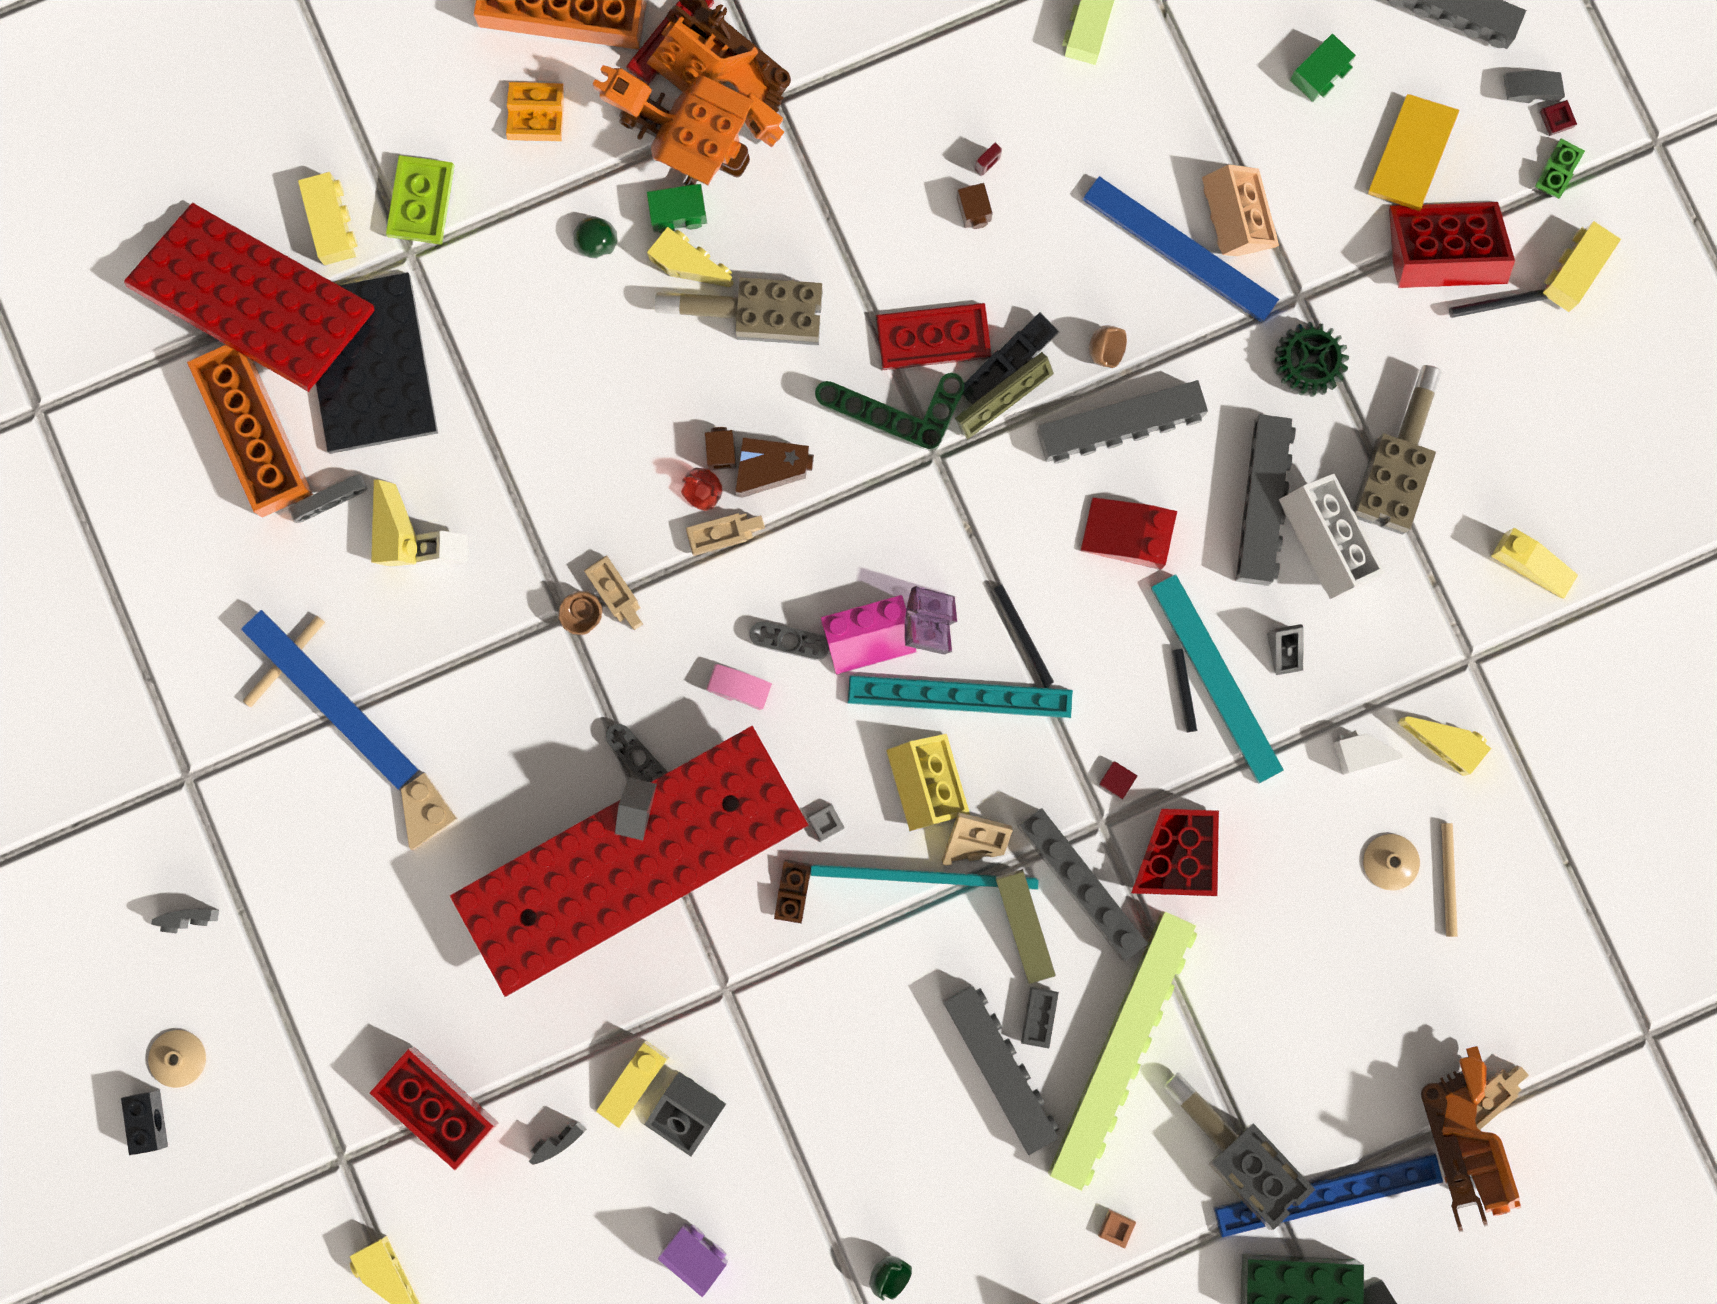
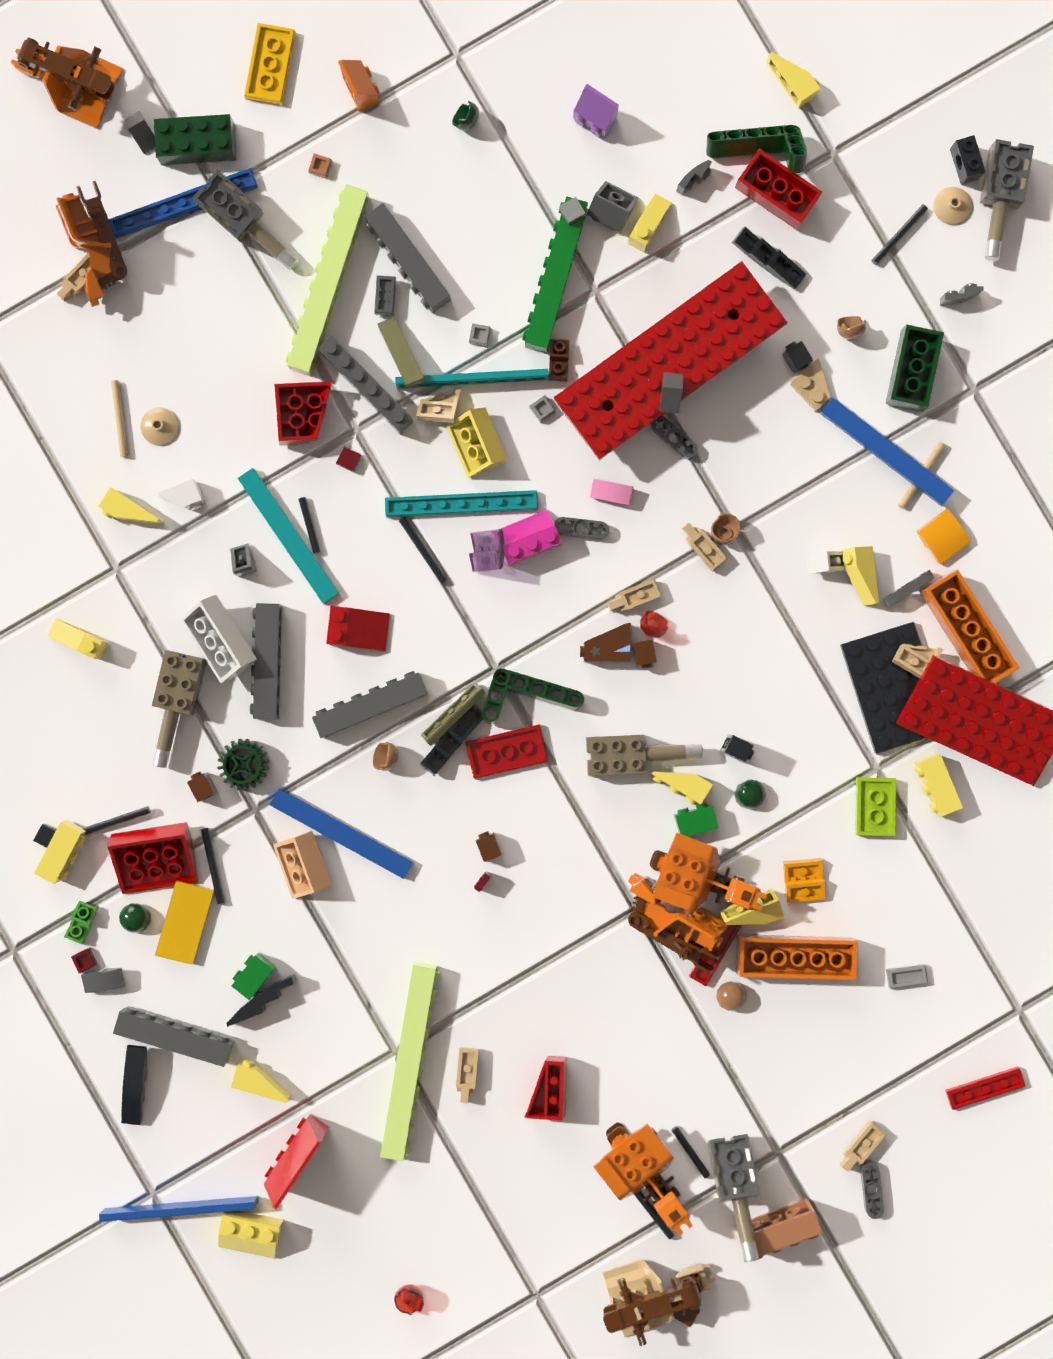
camera: 175 degrees right, 5 degrees up
none -> black tile [33,823,56,848]
none -> dark green hair [119,903,151,933]
none -> reddish brown brick [187,771,218,803]
none -> black bar [200,828,225,904]
none -> black slope [226,974,297,1027]
none -> light grey tile [469,323,491,347]
none -> green brick [522,196,588,353]
none -> light grey tile [559,197,585,225]
none -> dark green beam [706,125,807,173]
none -> light yellow slope [719,889,784,925]
none -> black brick [720,734,755,763]
none -> black slope [732,226,806,290]
none -> black brick [782,341,813,374]
none -> medium nougat hair [837,316,867,339]
none -> black bar [871,204,928,265]
none -> dark green brick [885,324,944,412]
none -> tan wing [892,644,943,678]
none -> light orange slope [916,509,971,564]
none -> dark grey piece [980,139,1034,261]

